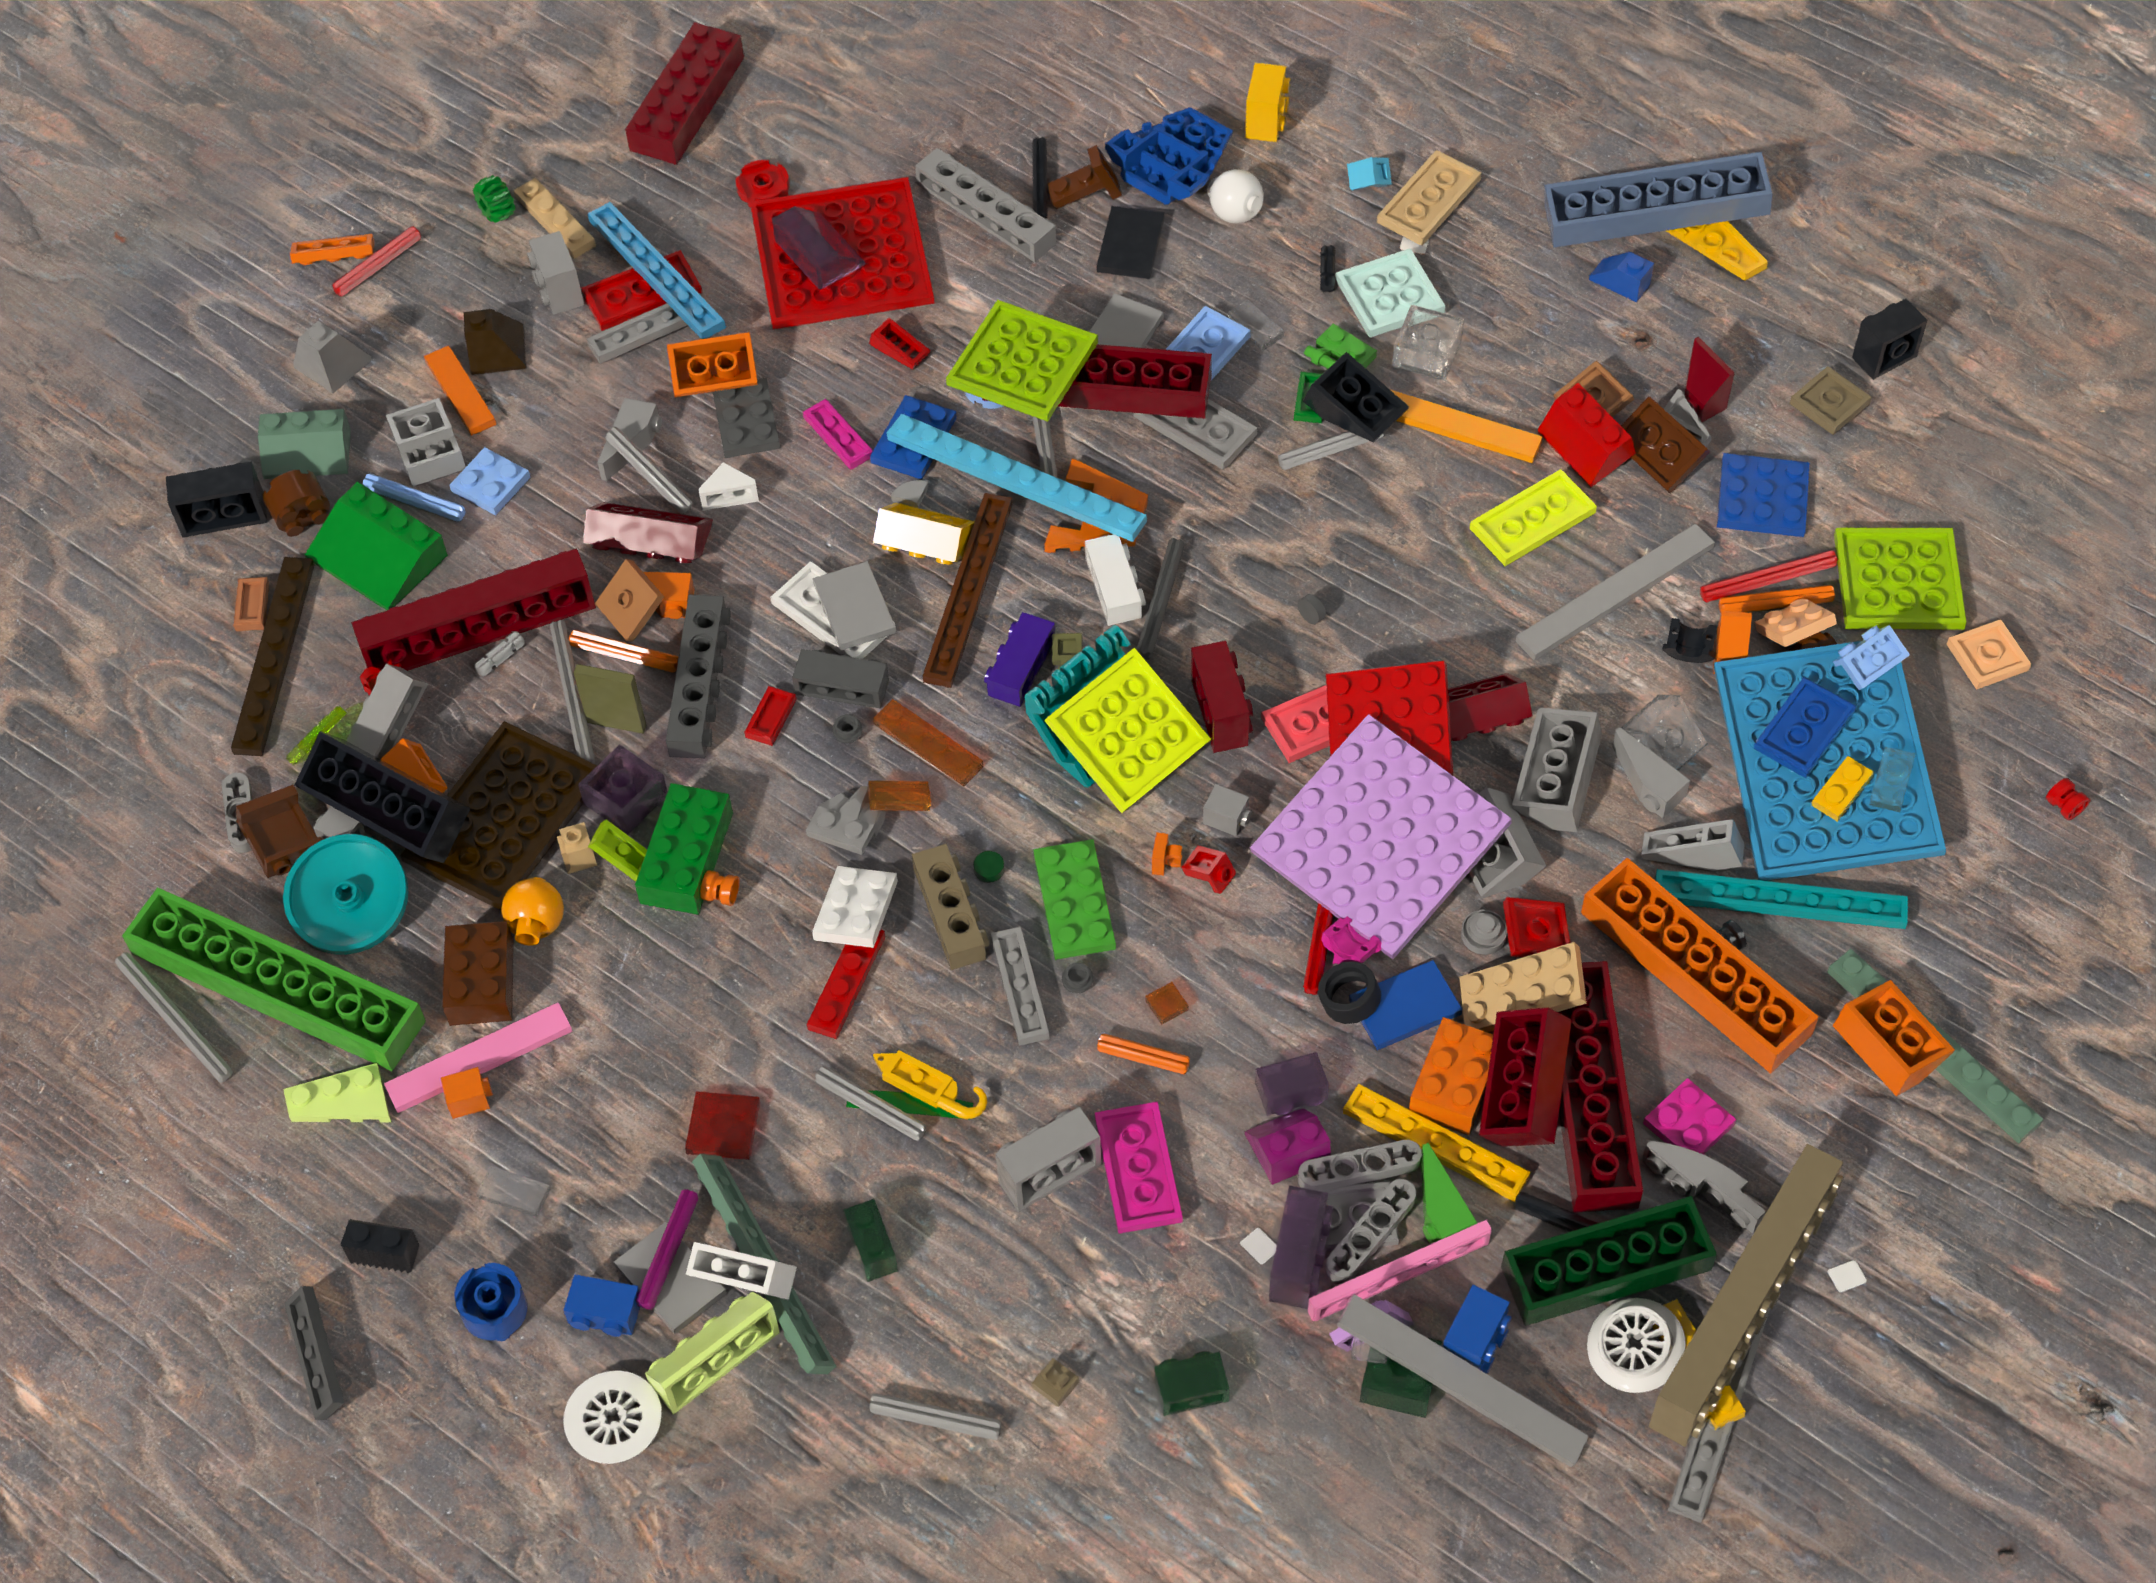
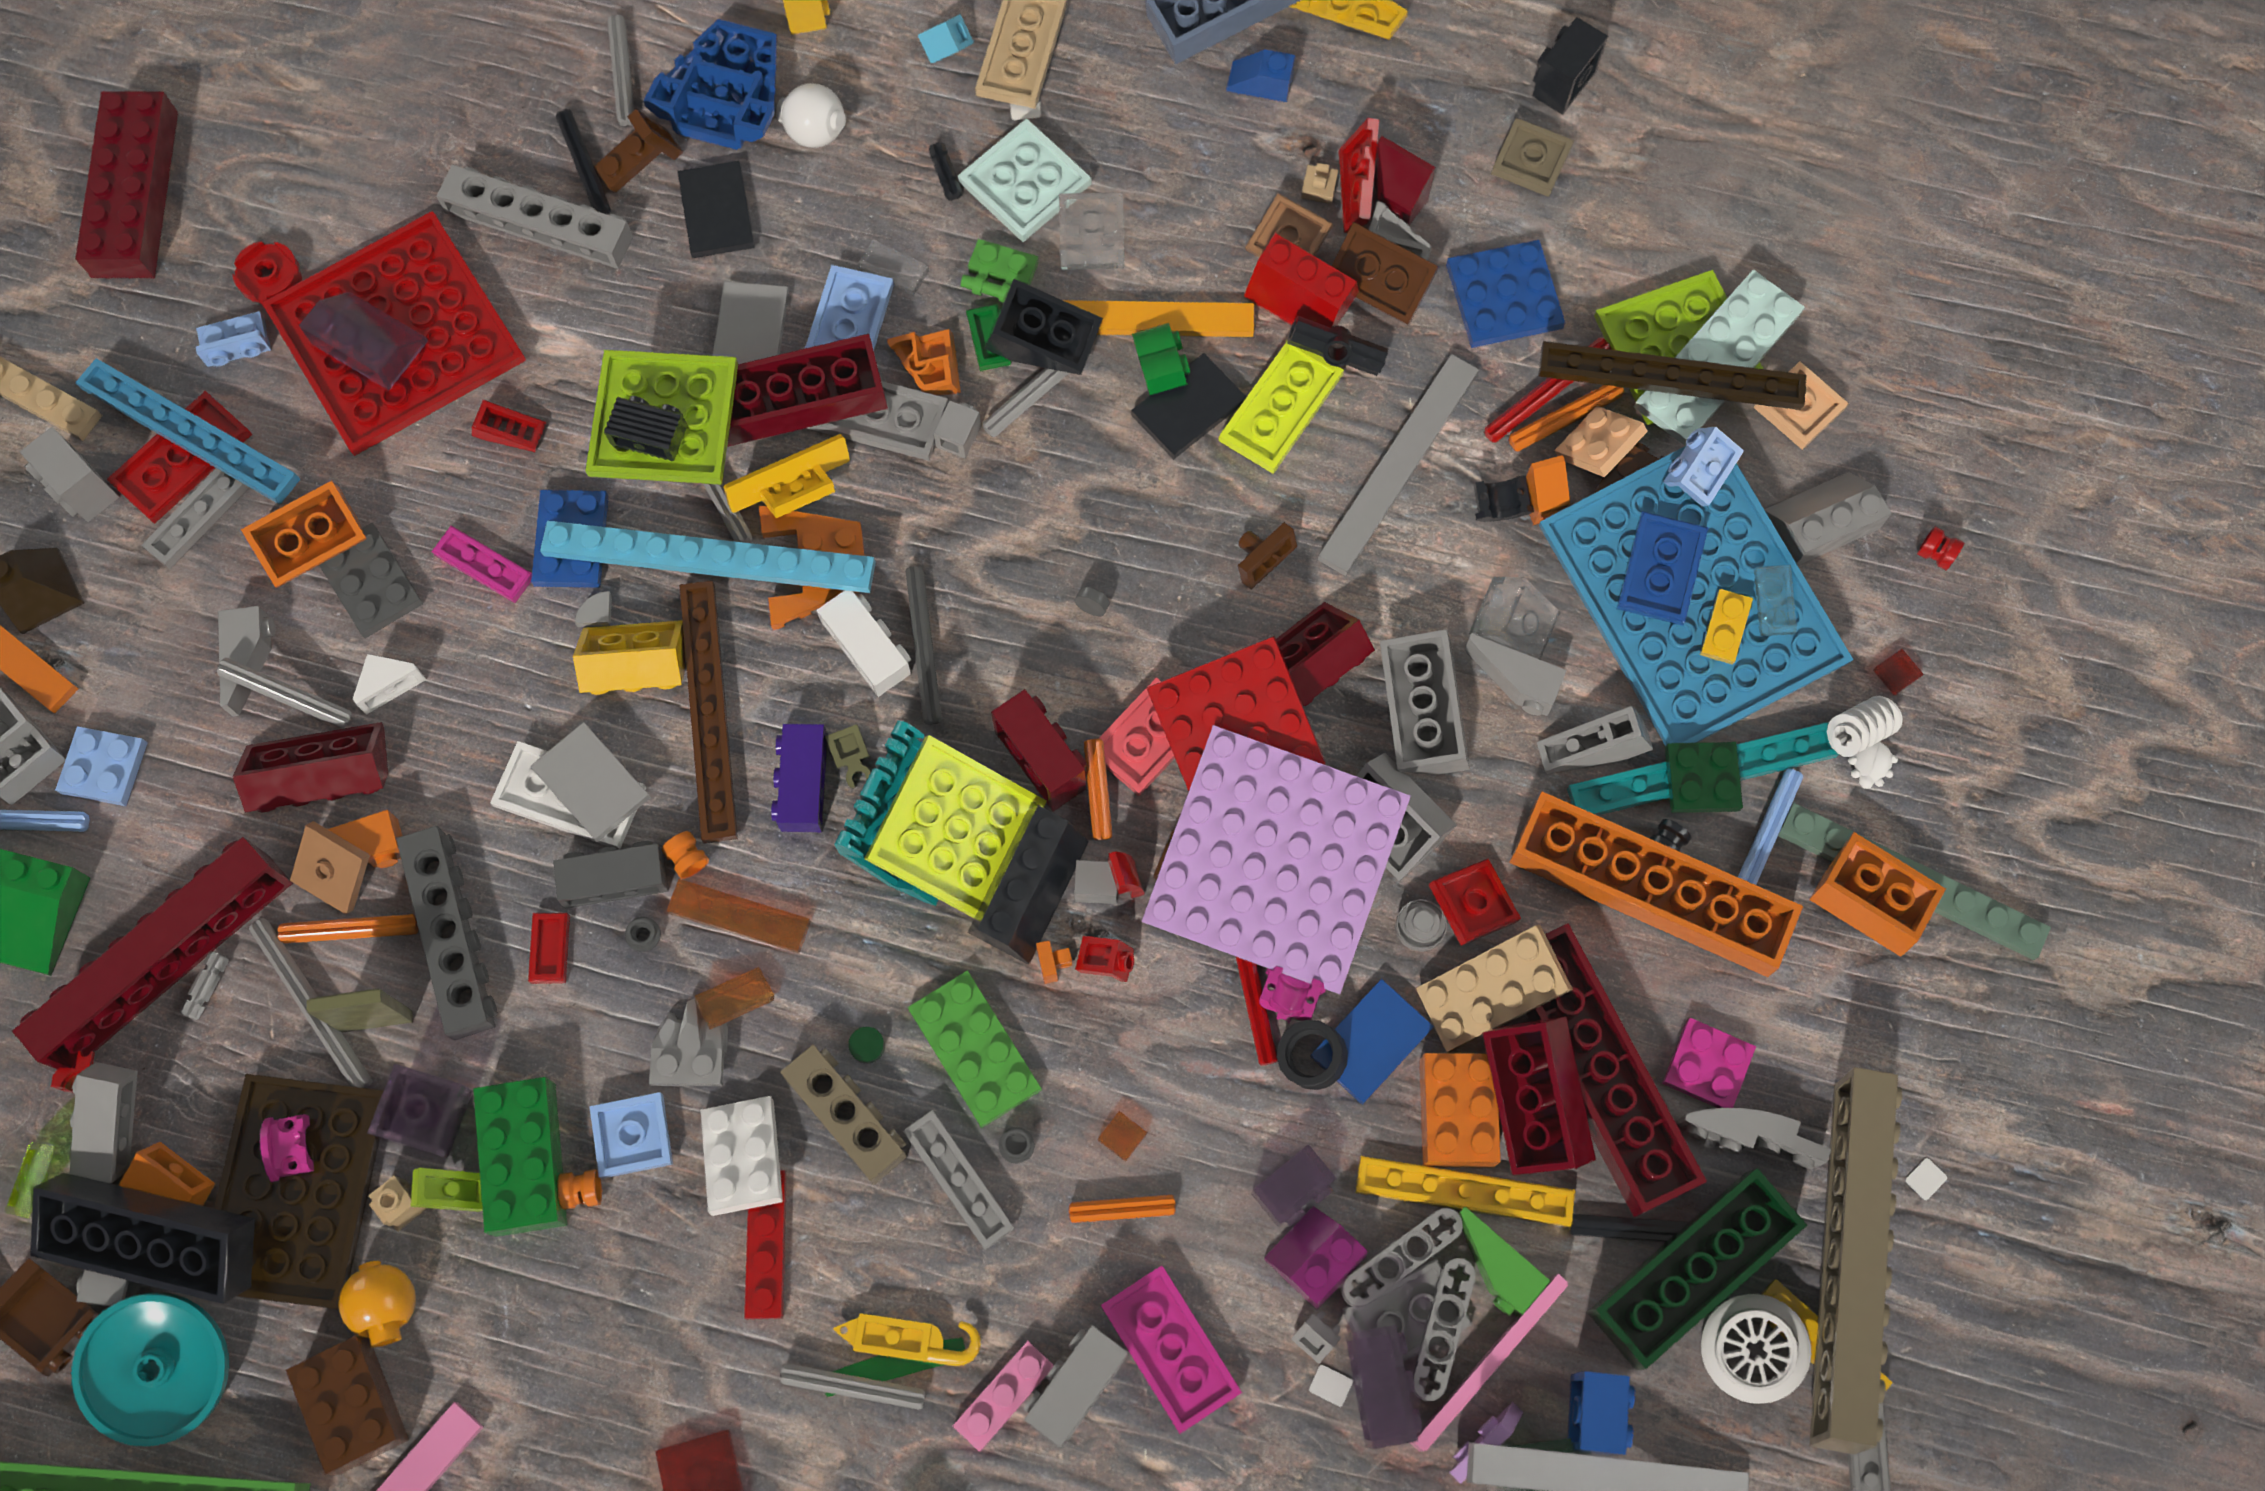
camera: 25 degrees left, 15 degrees up
none -> light blue bracket [195,311,271,367]
none -> dark pink piece [260,1114,314,1182]
none -> light blue plate [589,1092,673,1179]
none -> black brick [604,396,688,462]
none -> light grey axle [608,15,634,127]
none -> orange wheel [661,831,709,879]
none -> yellow bracket [723,434,850,518]
none -> orange slope [887,329,961,395]
none -> light grey brick [933,401,981,459]
none -> bright pink plate [953,1341,1054,1452]
none -> black slope [967,805,1089,965]
none -> orange axle [1084,739,1113,840]
none -> red slope [1108,851,1145,899]
none -> black tile [1131,353,1246,460]
none -> green brick [1132,323,1191,395]
none -> reddish brown tile [1237,522,1297,590]
none -> black piece [1287,316,1388,376]
none -> light grey tile [1291,1311,1341,1364]
none -> tan tile [1301,163,1338,204]
none -> red wing [1339,117,1379,233]
none -> dark brown plate [1538,341,1807,410]
none -> light aqua plate [1634,269,1805,446]
none -> dark green plate [1665,742,1743,813]
none -> light blue axle [1738,768,1803,885]
none -> light grey slope [1764,472,1892,566]
none -> white piece [1827,696,1903,757]
none -> white piece [1848,742,1898,789]
none -> clear red tile [1873,649,1924,696]

